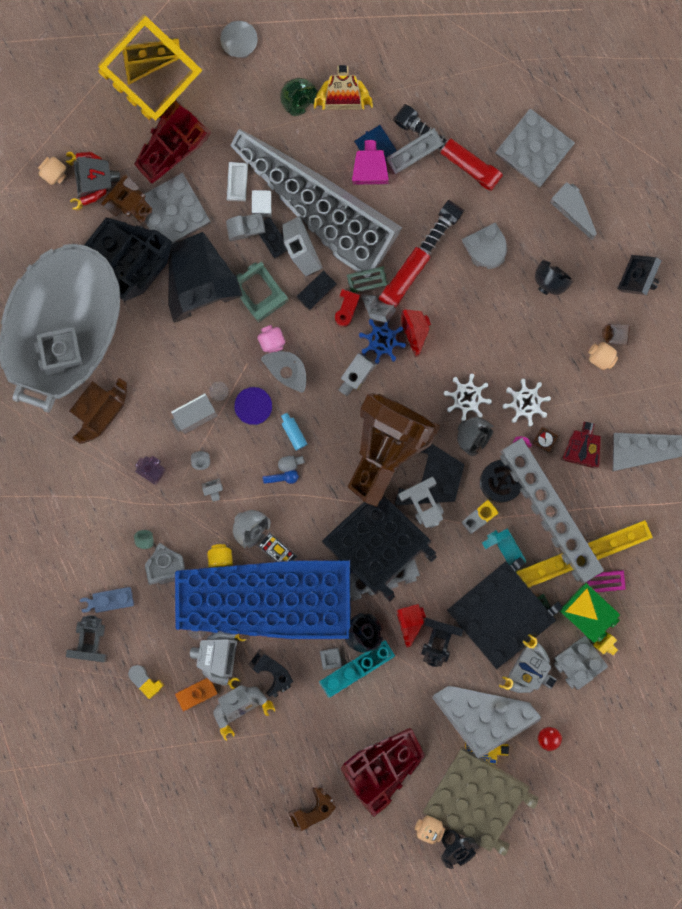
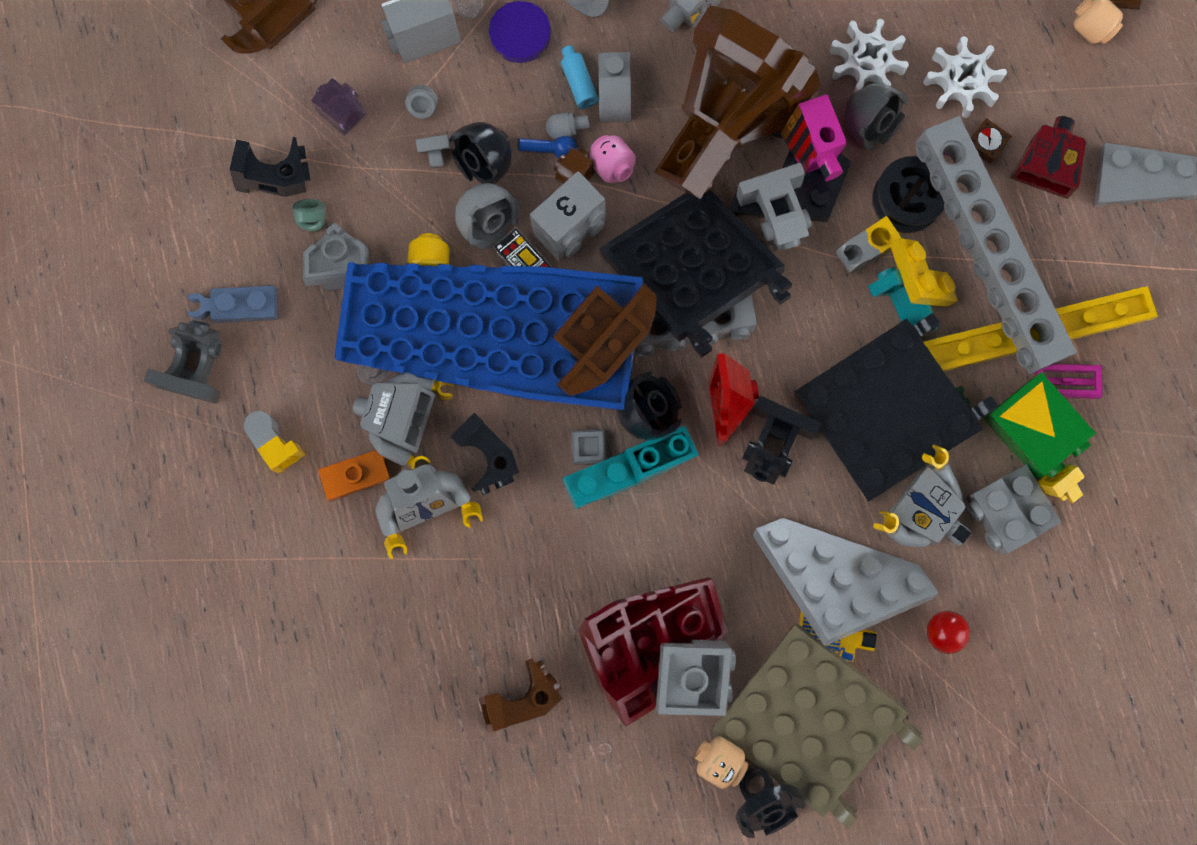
camera: 10 degrees right, 5 degrees down
none -> black tile [229,137,311,197]
none -> black cylinder [450,122,512,184]
none -> light grey brick [529,171,606,262]
none -> reddish brown plate [552,283,657,396]
none -> reddish brown plate [554,147,595,184]
none -> bright pink head [589,135,636,183]
none -> light grey brick [598,52,631,122]
none -> light grey plate [656,640,736,716]
none -> dark pink torso [781,94,846,181]
none -> yellow plate [889,238,958,307]

